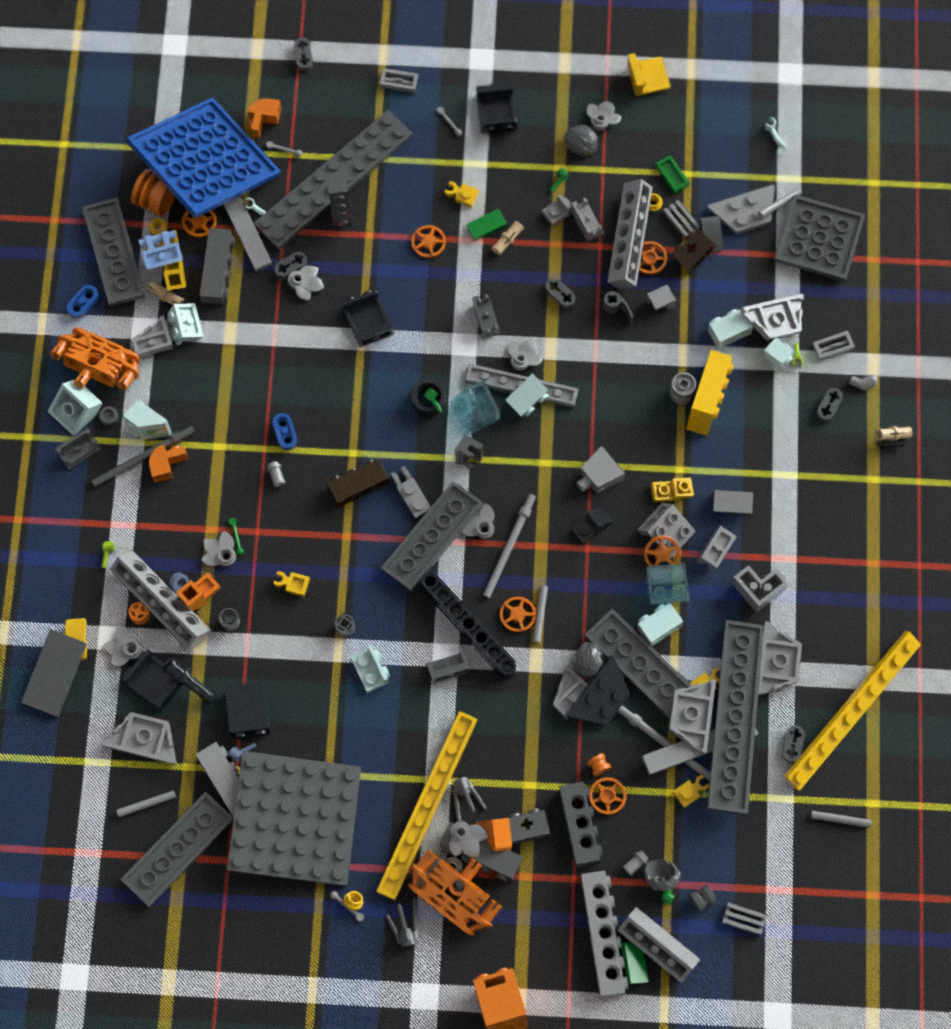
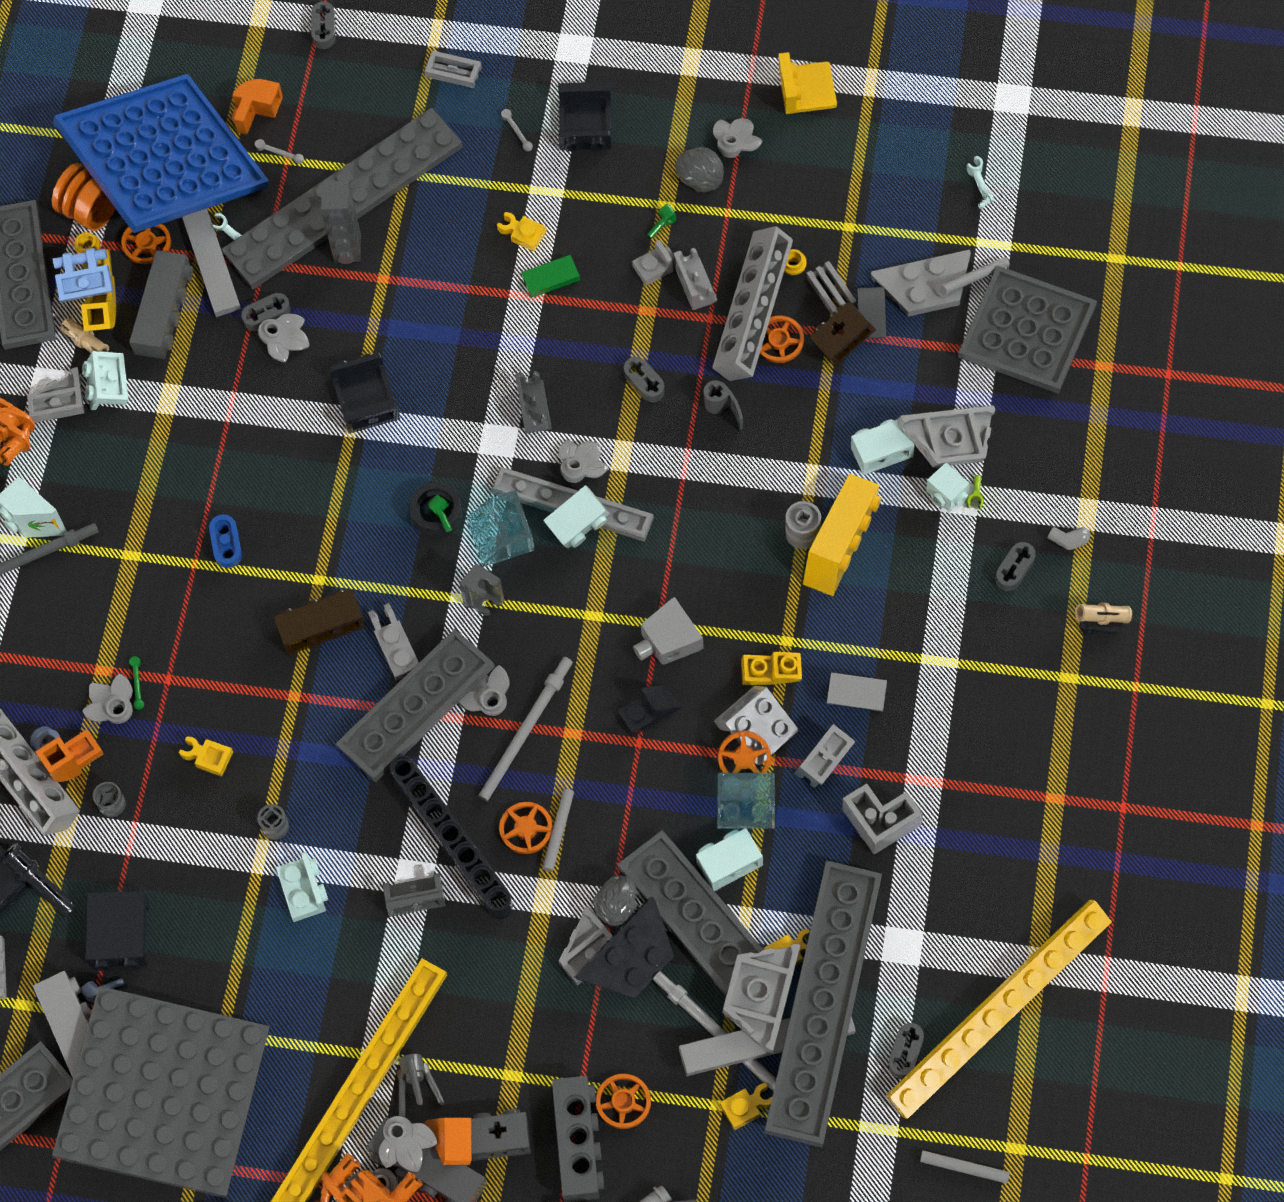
camera: 10 degrees right, 5 degrees down
orange brick [149,444,188,483] -> none
light grey pin [267,462,285,487] -> none
orange wheel [411,225,446,258] -> none
tan pin [491,221,524,255] -> none
orange wheel [586,753,611,777] -> none
light grey panel [646,285,676,310] -> none
green tile [655,155,690,194] -> none
light grey wing [758,621,802,696] -> none
light grey tile [812,331,855,361] -> none

